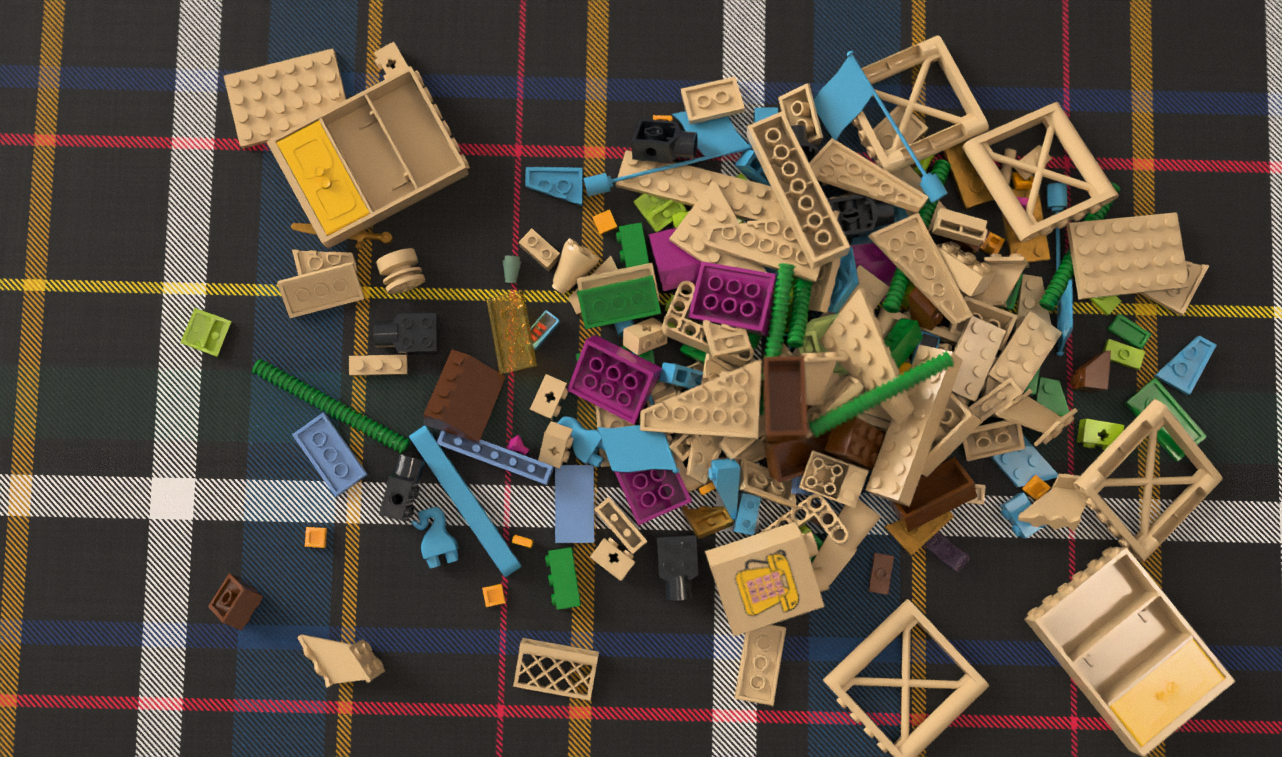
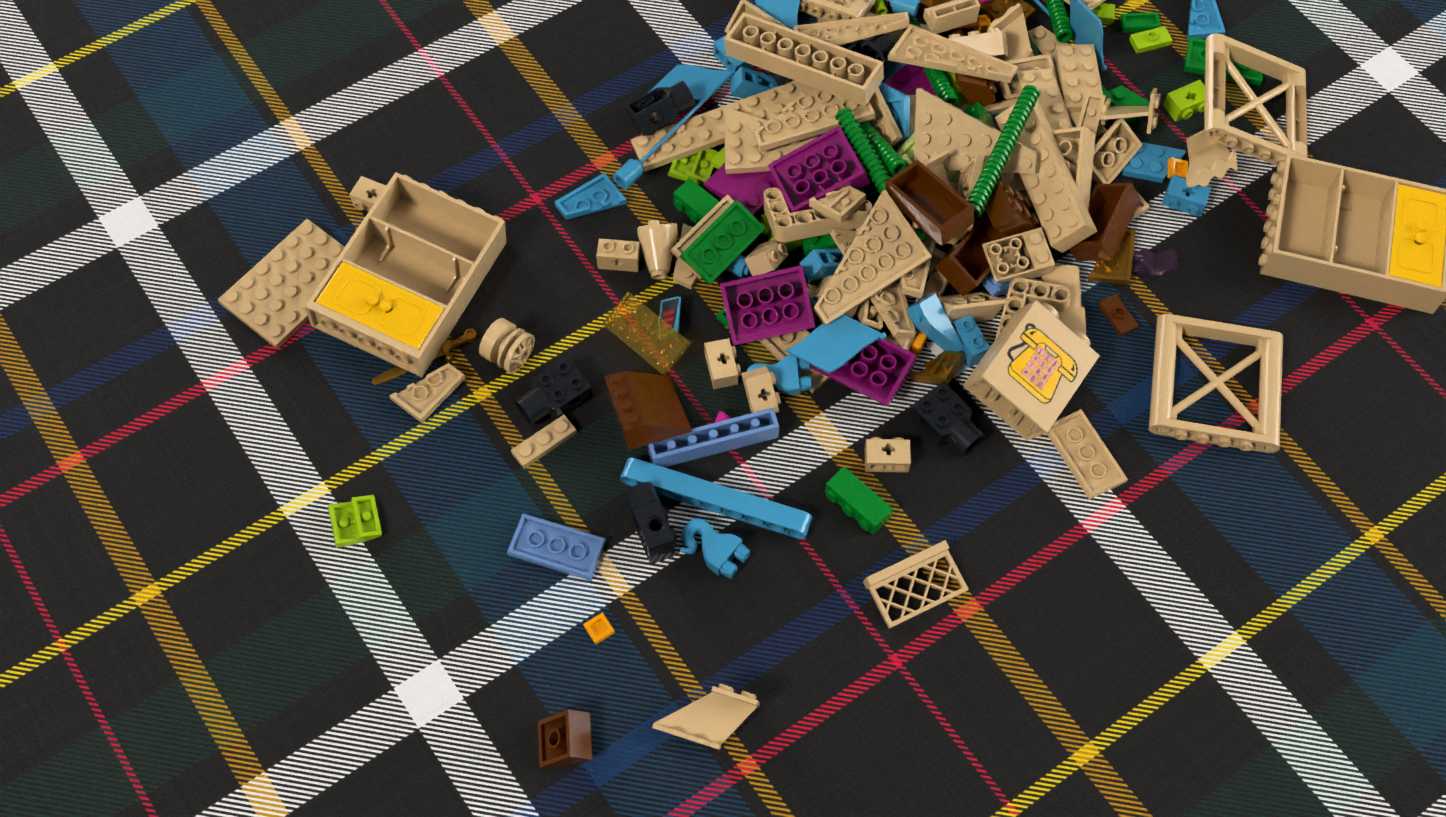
camera: 35 degrees left, 20 degrees down
green piece [252,359,410,454] -> none
tan plate [277,262,364,318] -> none
light orange tile [482,584,506,607] -> none
sand green cone [503,256,522,283] -> none
light orange tile [512,535,534,548] -> none
medium blue tile [555,465,594,543] -> none
light orange tile [592,210,617,235] -> none
tan brick [594,497,647,554] -> none
tan plate [681,77,745,125] -> none
reddish brown slope [1070,350,1111,393] -> none

